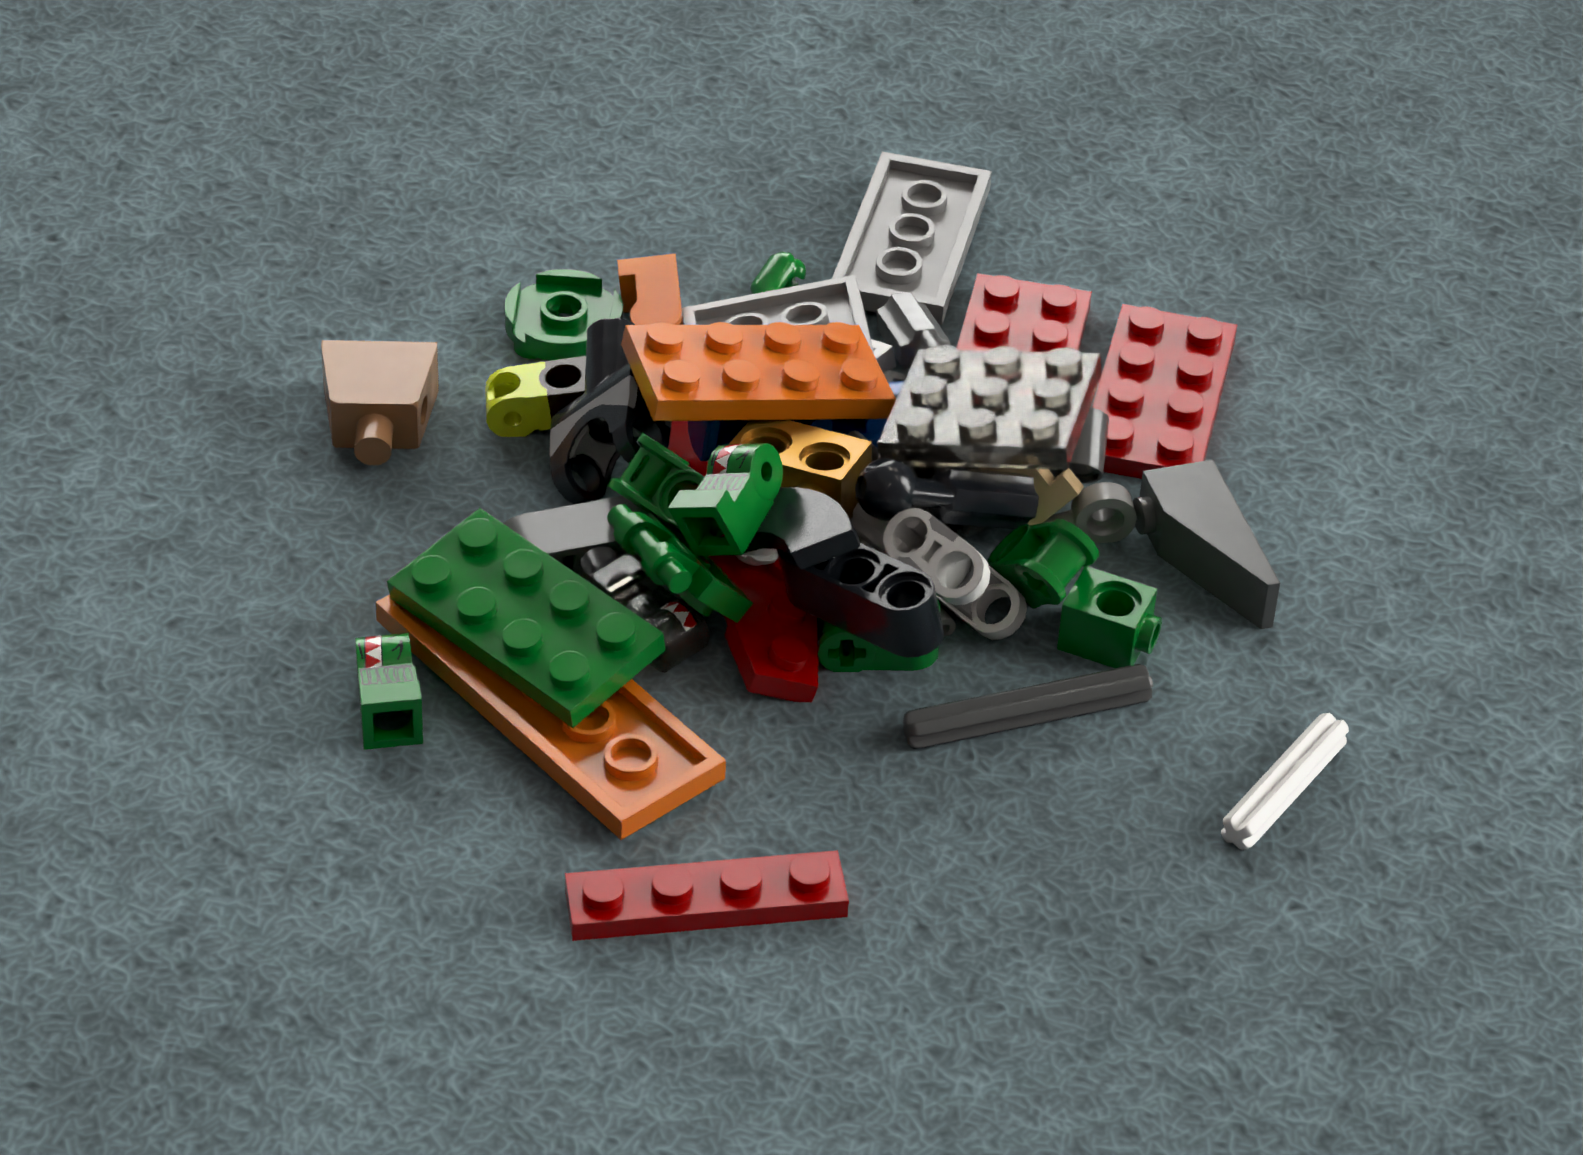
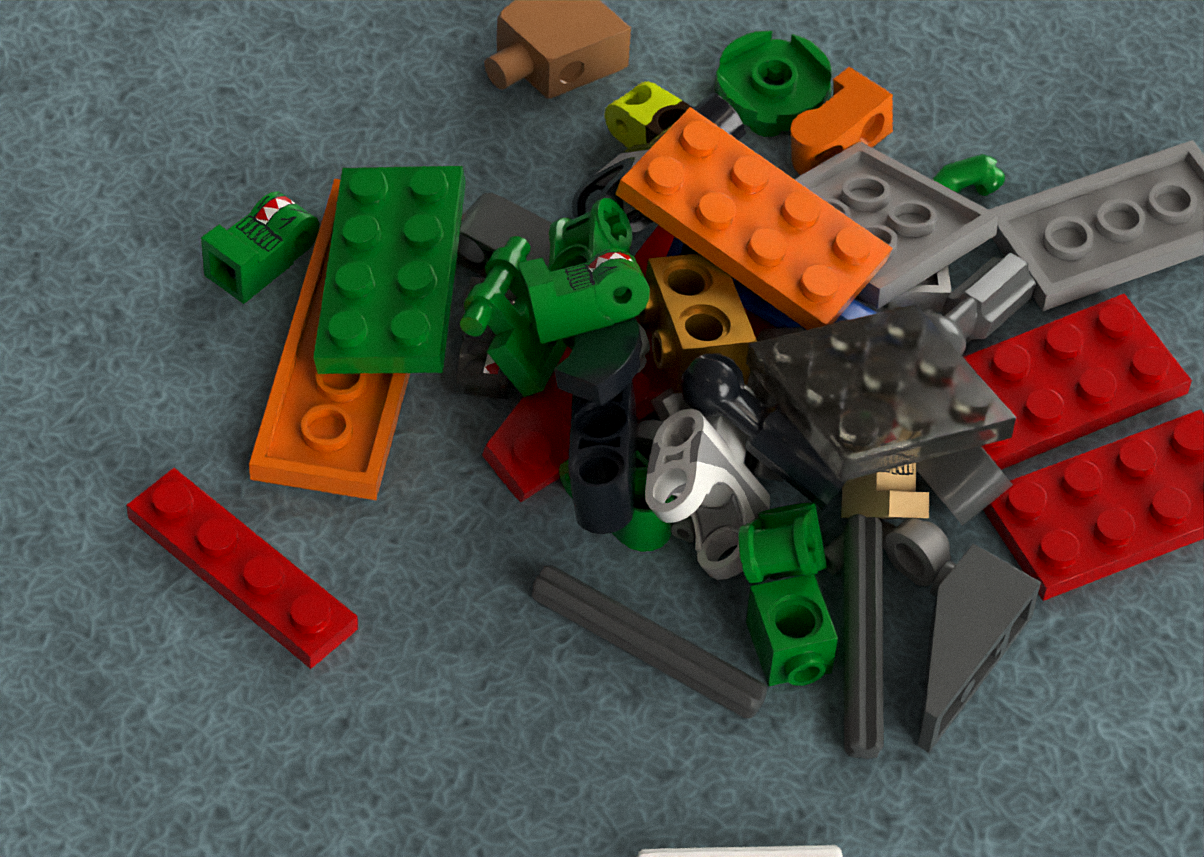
camera: 50 degrees right, 10 degrees up
none -> dark grey axle [844,514,884,759]

